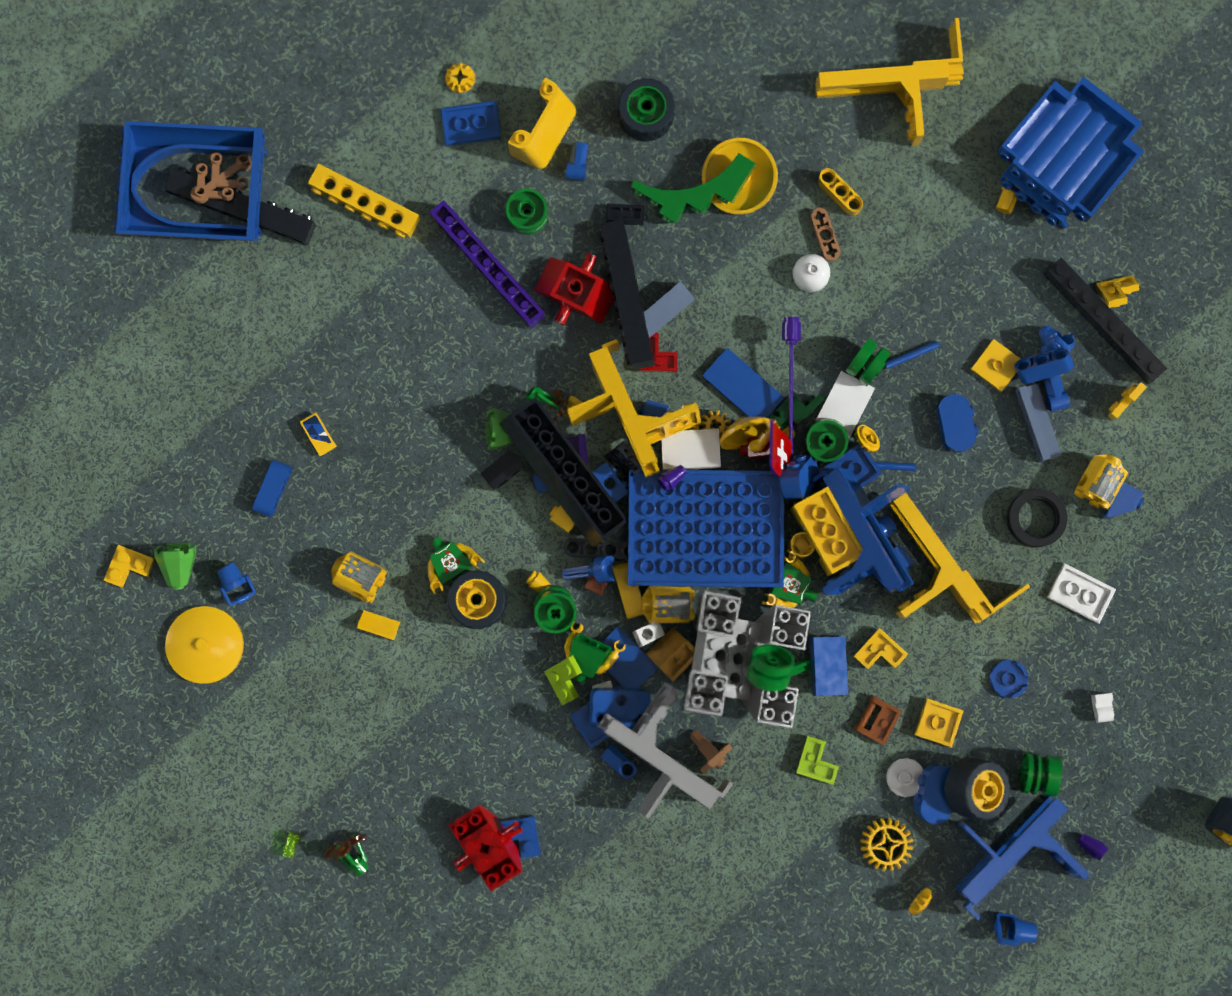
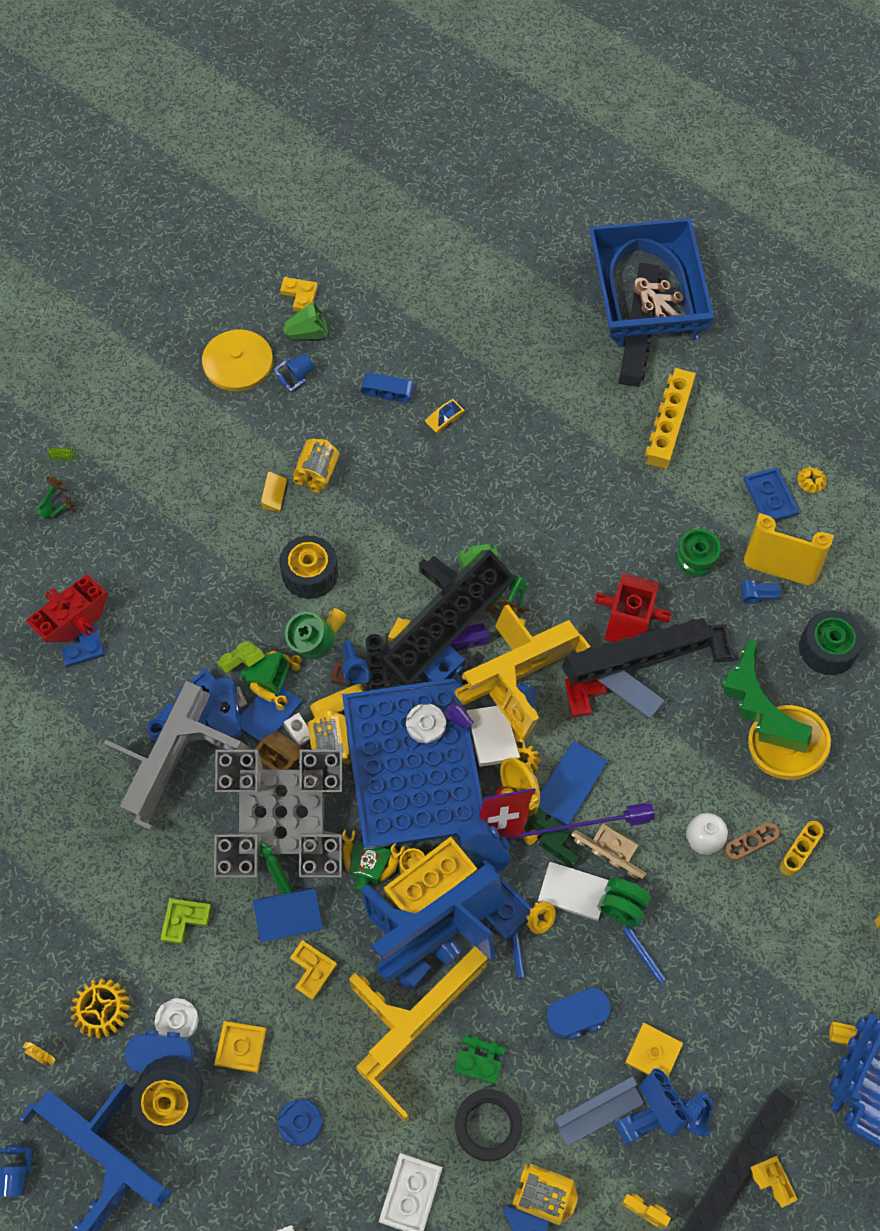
camera: 80 degrees right, 20 degrees down
torso [428,537,485,594] -> none
dark purple brick [430,200,545,329] -> none
medium nougat piece [690,730,733,774] -> none
green wheel [747,644,795,692] -> none
green wheel [806,418,849,462] -> none
dark orange plate [853,695,902,745] -> none
green wheel [1019,752,1062,797] -> none
none -> white tile [406,704,446,744]
none -> green plate [453,1035,505,1085]
none -> tan bracket [571,823,646,879]

